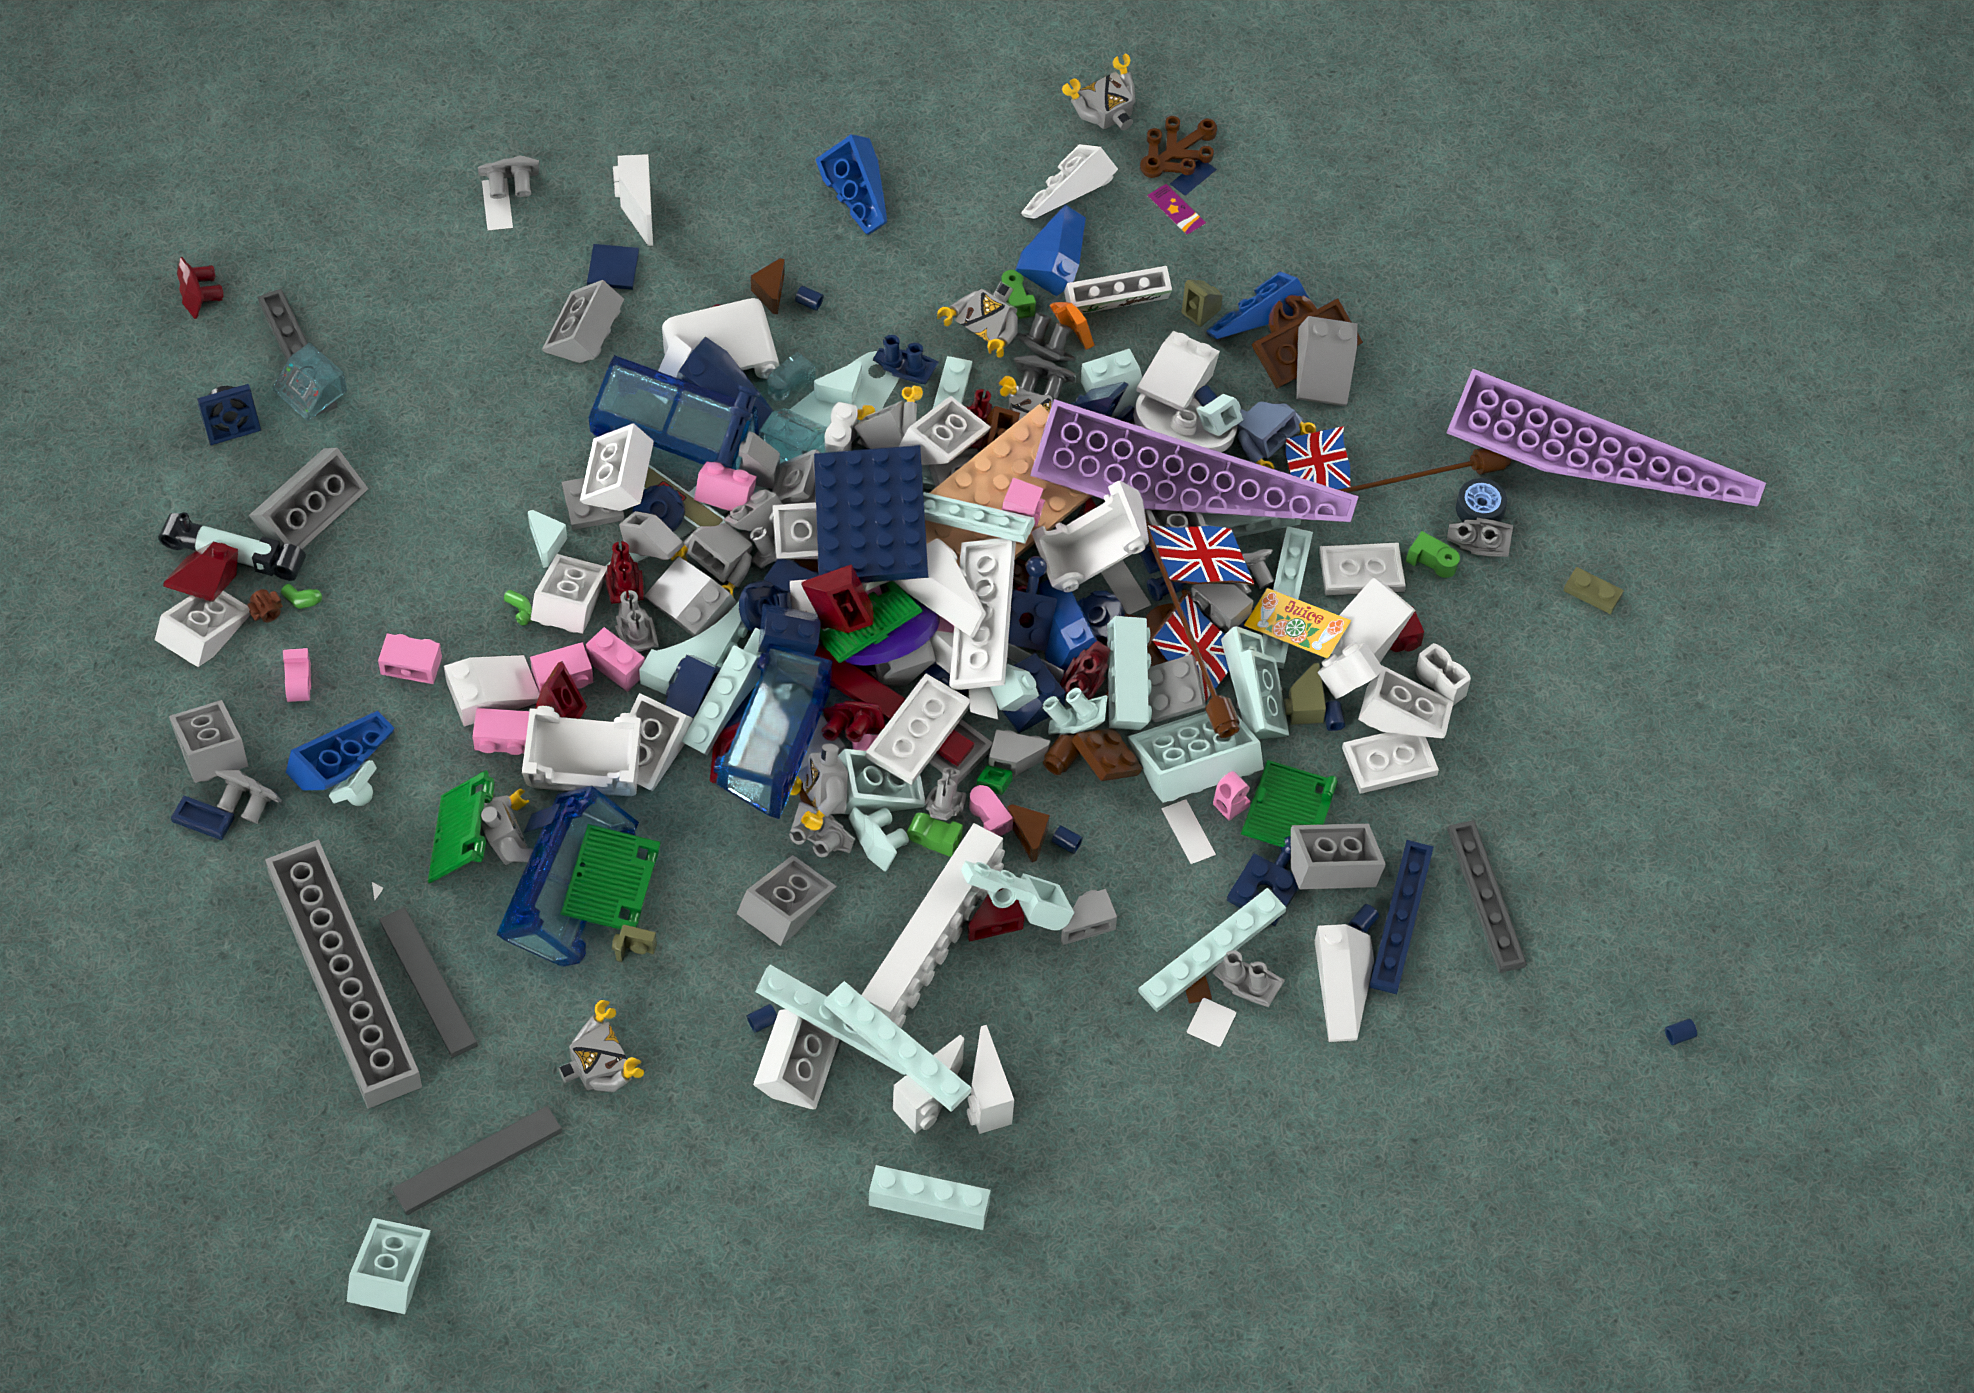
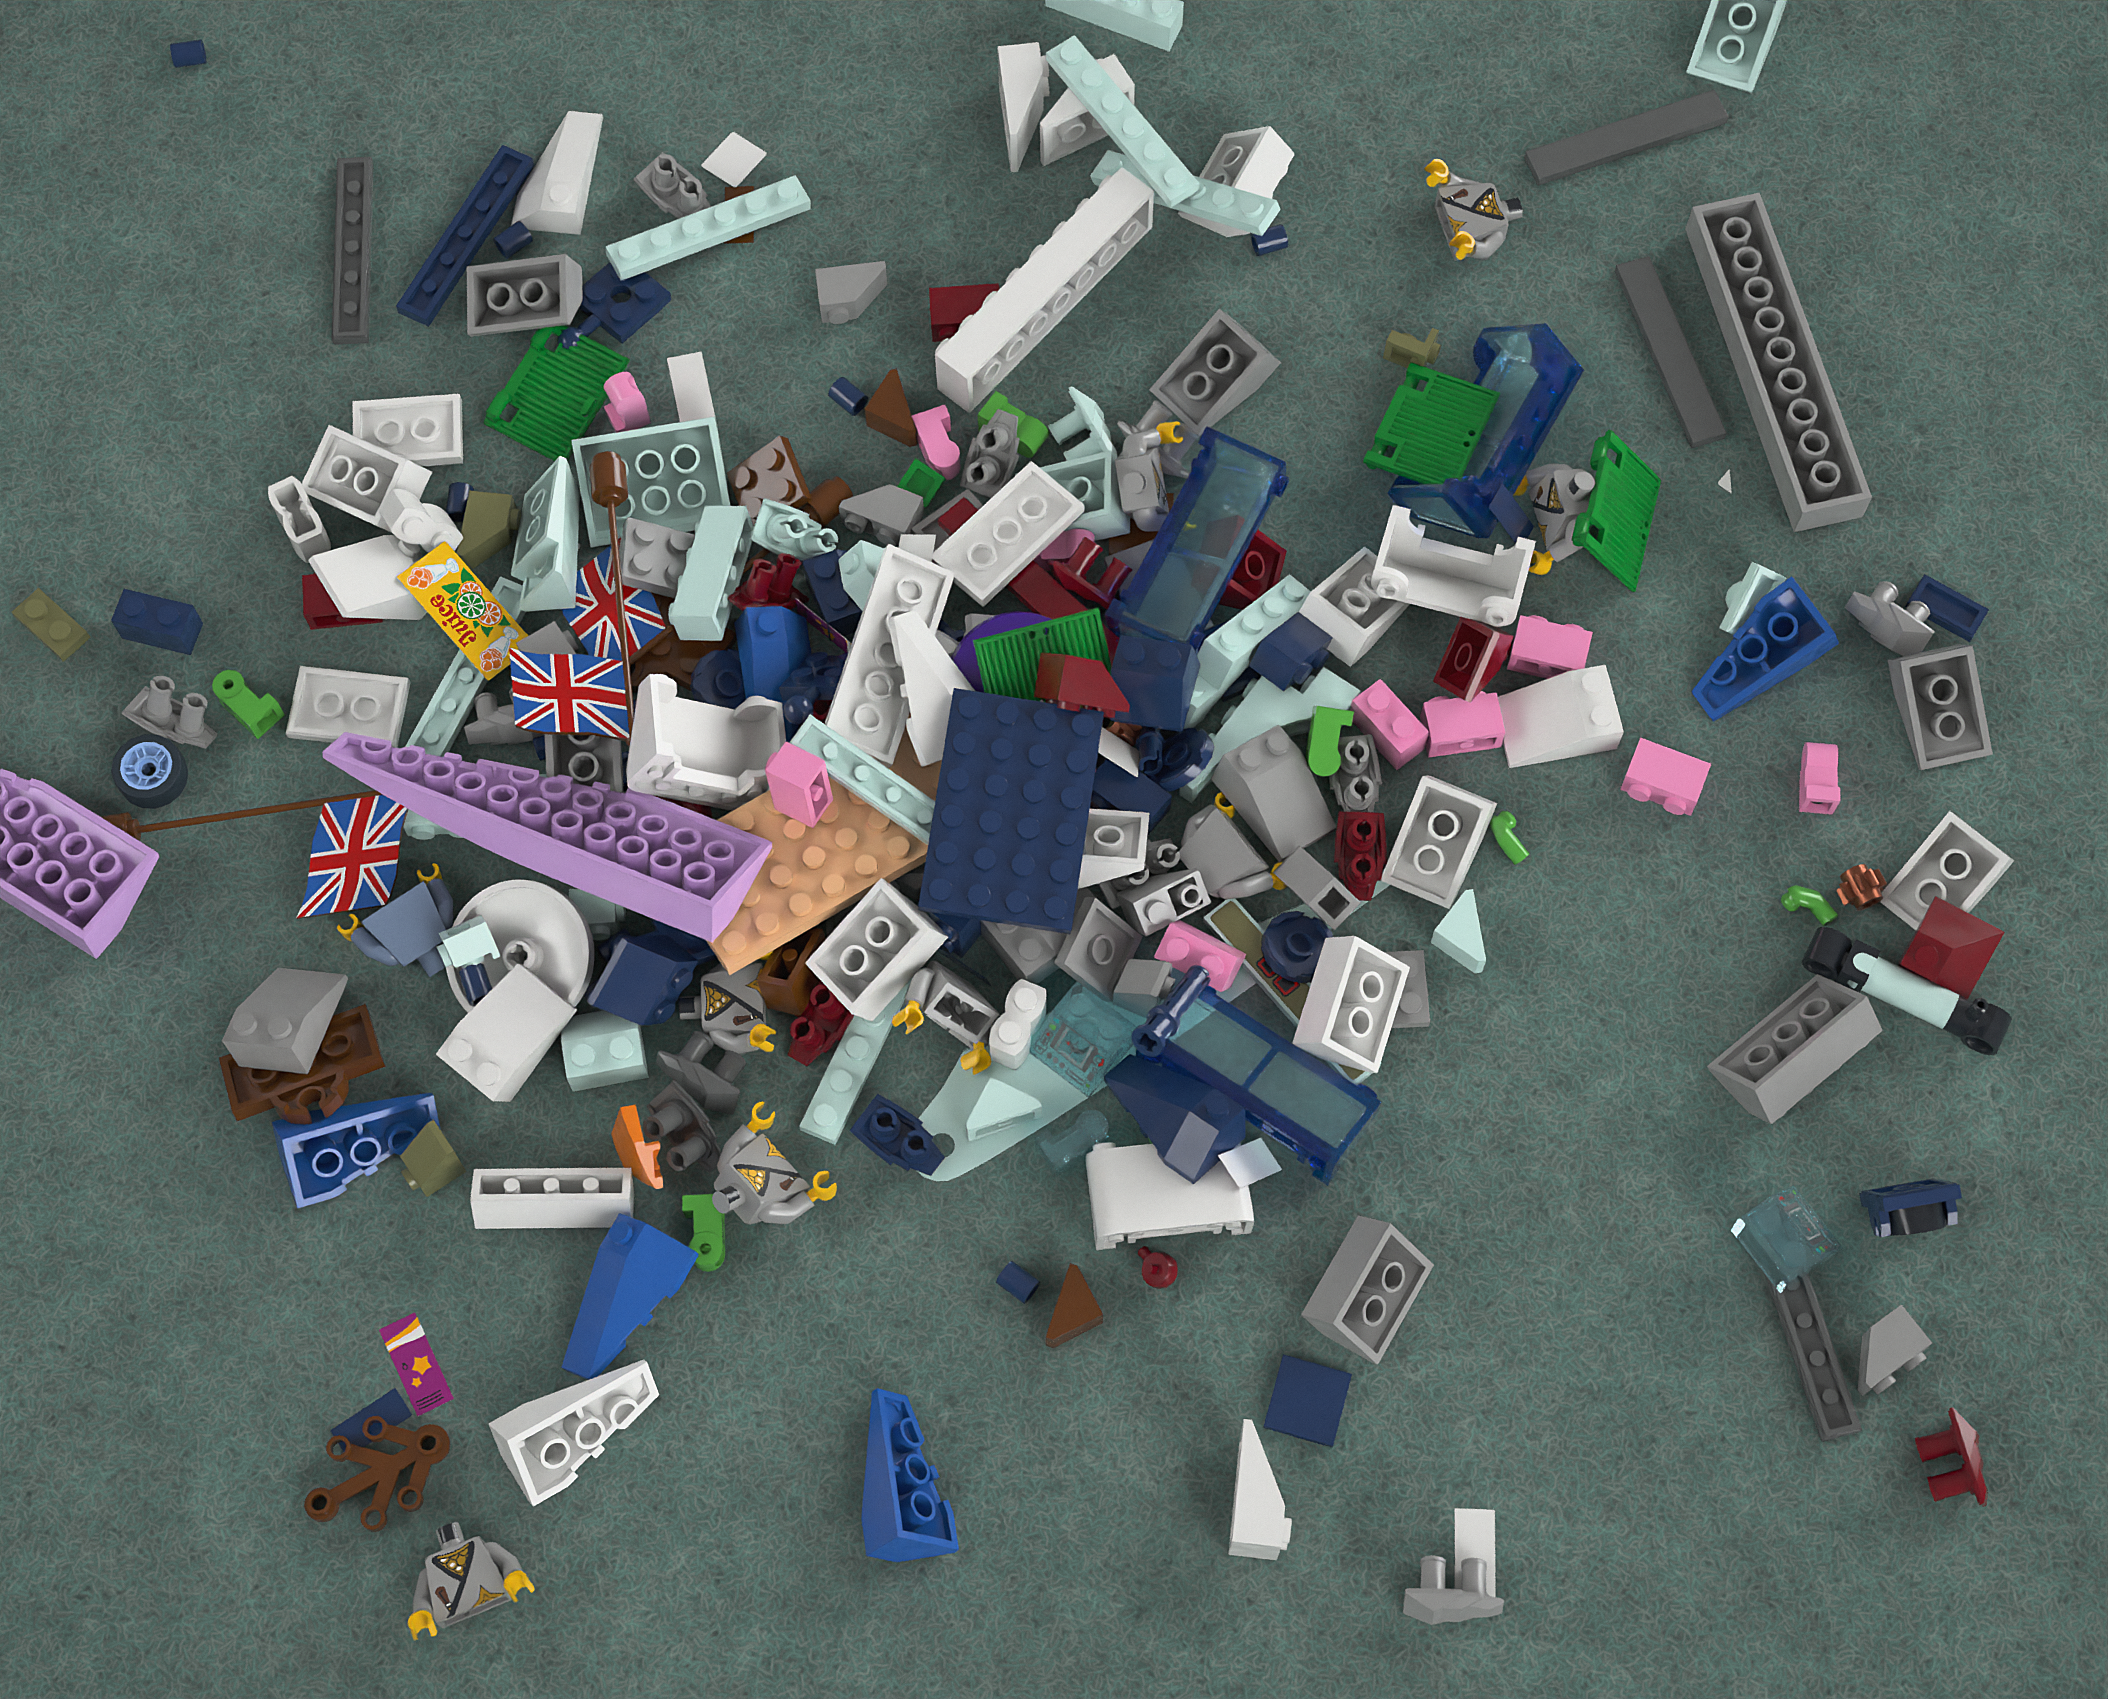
camera: 165 degrees left, 10 degrees up
light aqua plate [961,861,1074,930] -> none
none -> dark blue brick [111,589,203,655]
none -> bright green leg [1305,706,1354,776]
none -> light grey slope [1857,1305,1932,1396]

